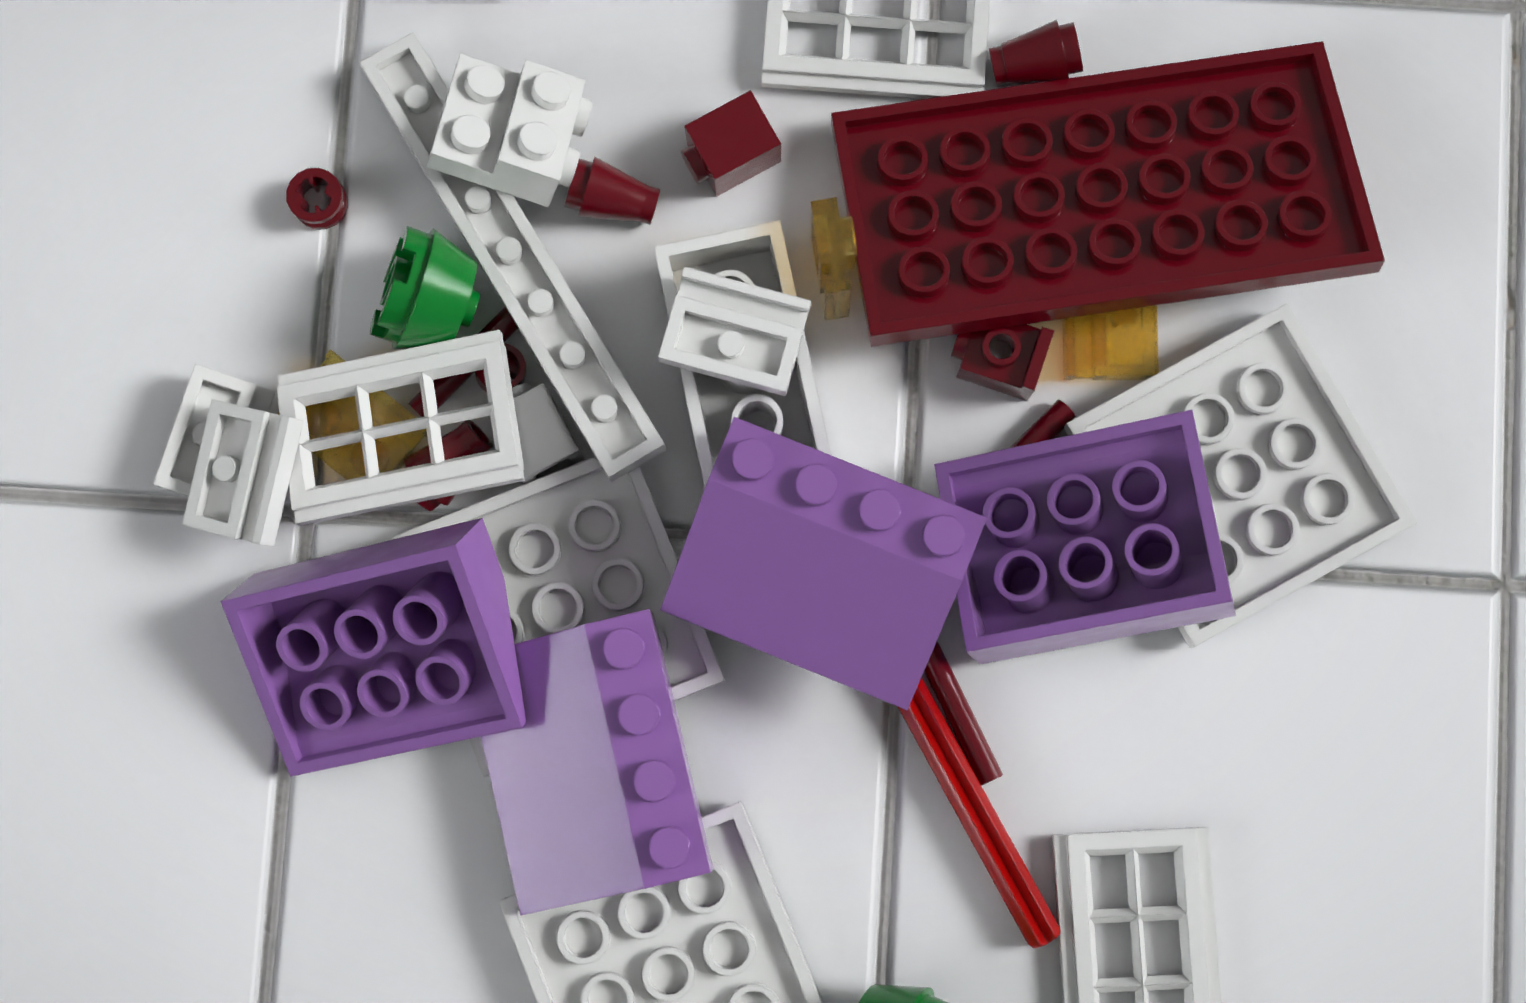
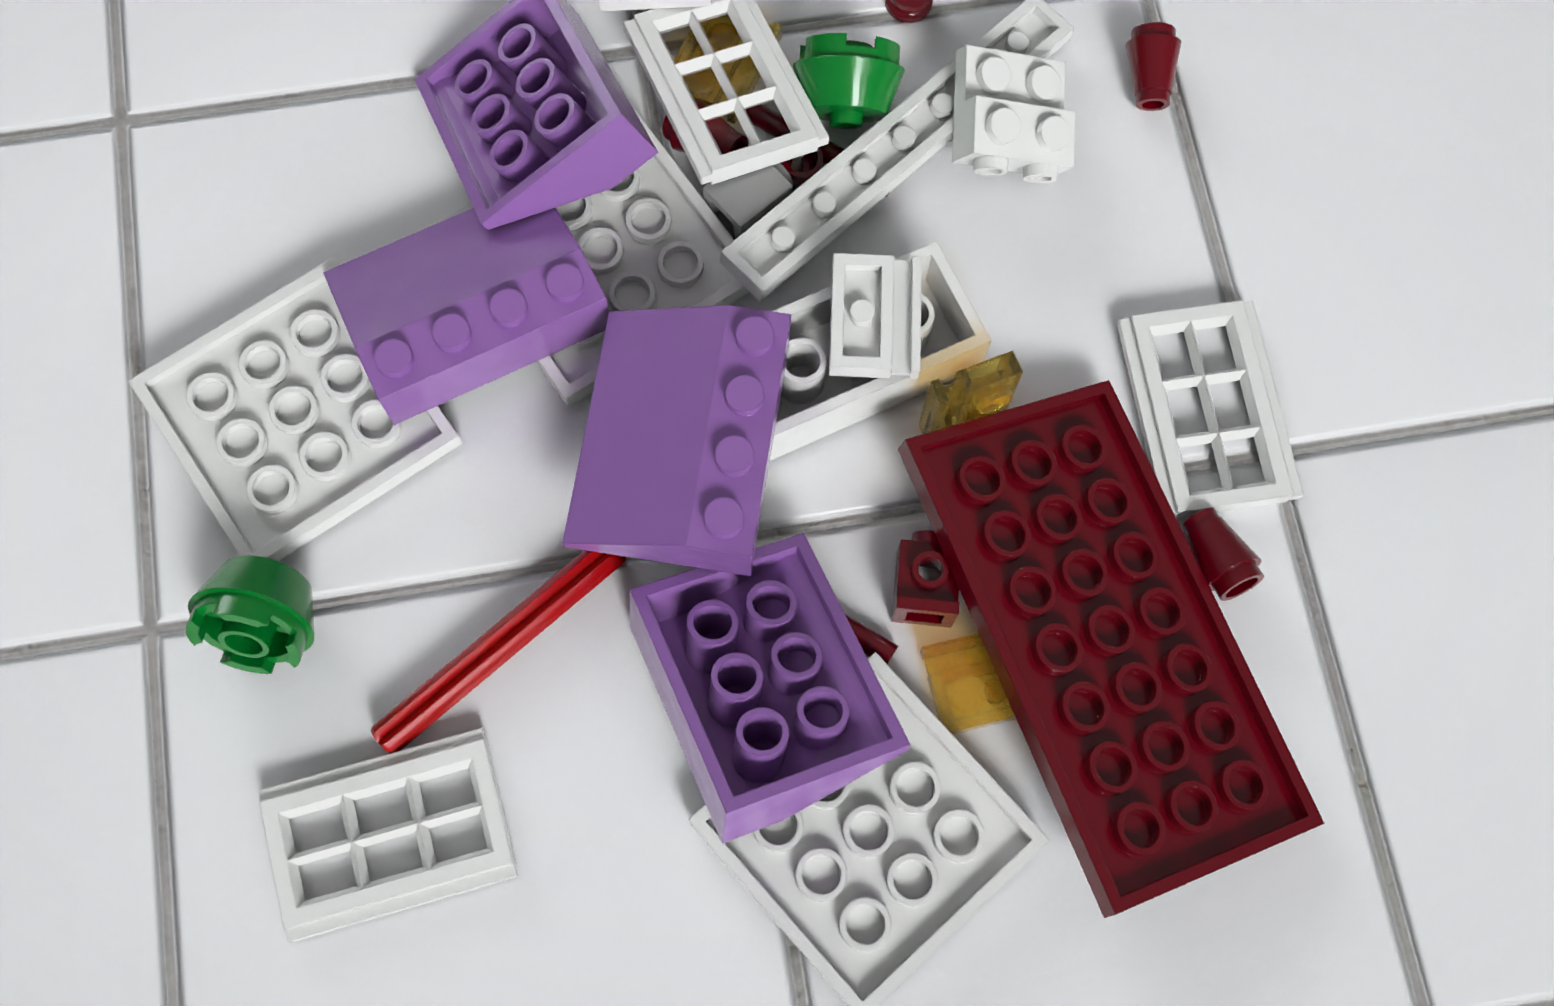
camera: 70 degrees right, 10 degrees down
dark red cone [564,156,660,225] -> none
dark red brick [681,90,781,197] -> none
dark red piece [924,640,1003,785] -> none

